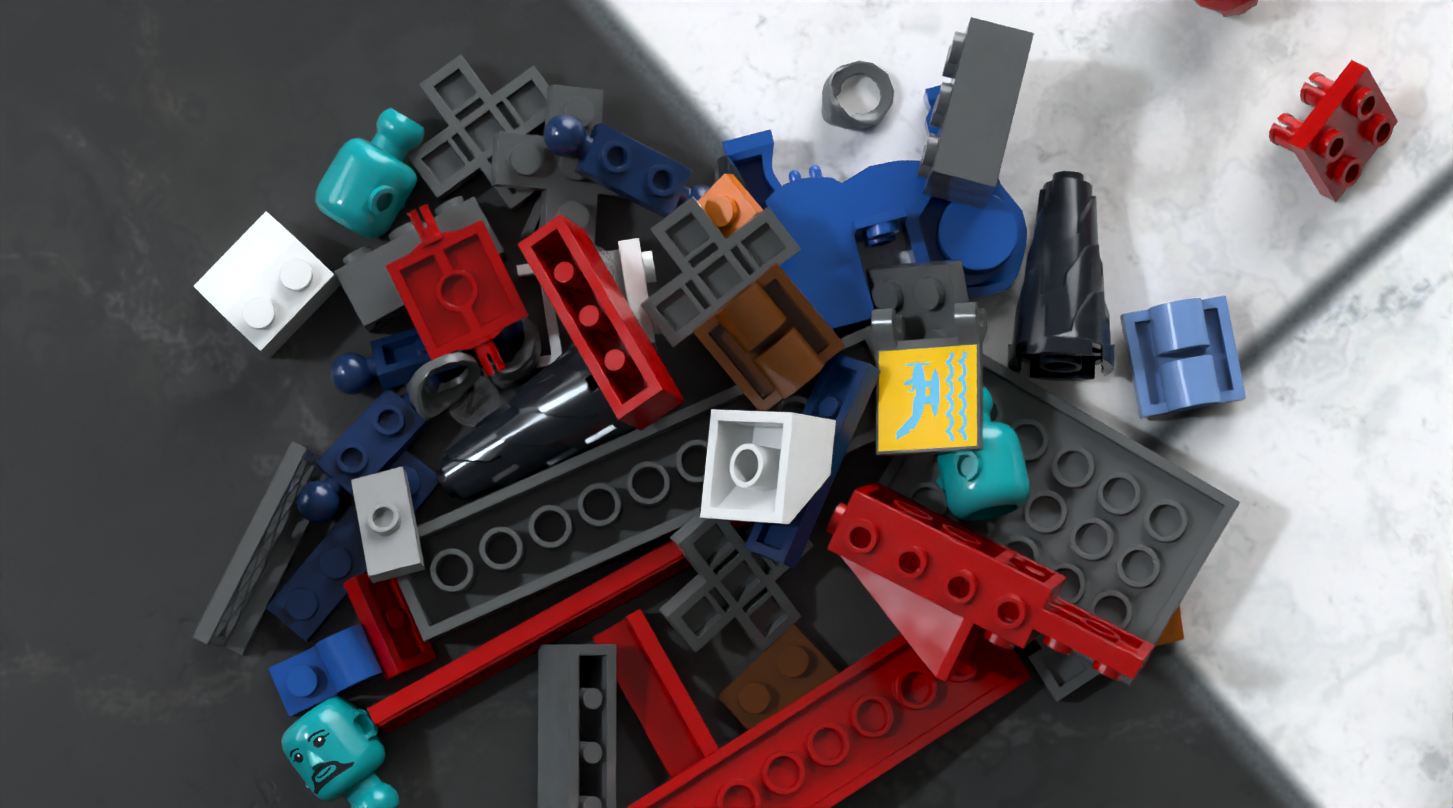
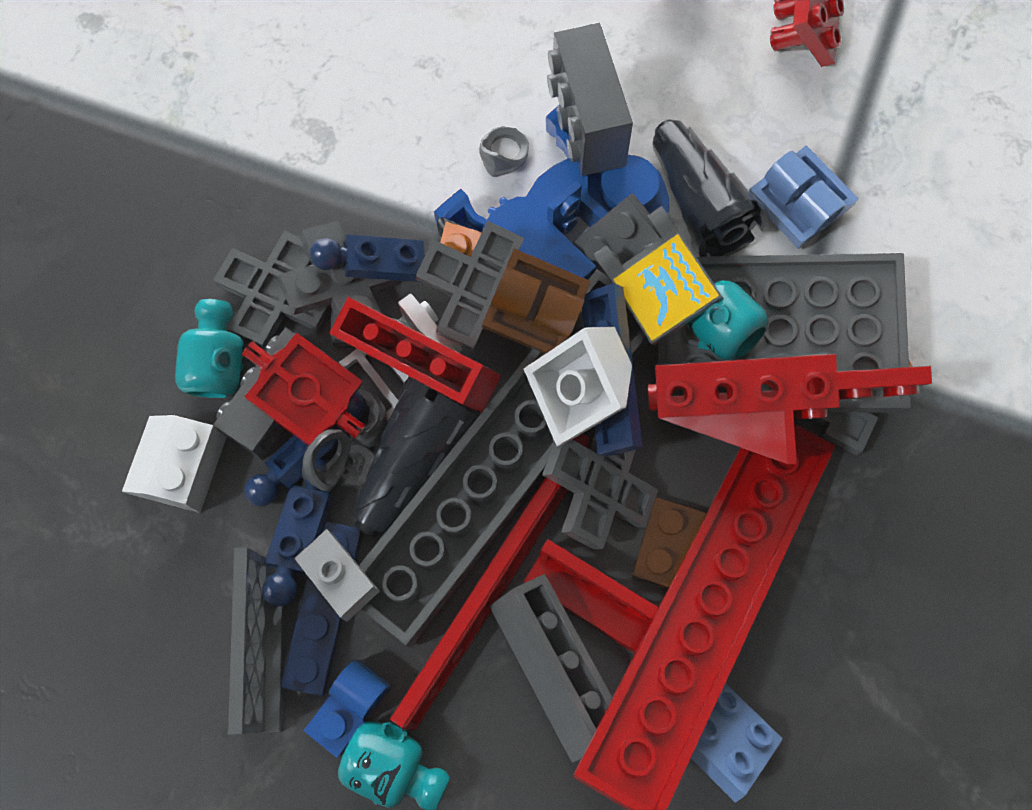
camera: 25 degrees left, 10 degrees down
red plate [343,572,437,680] -> none

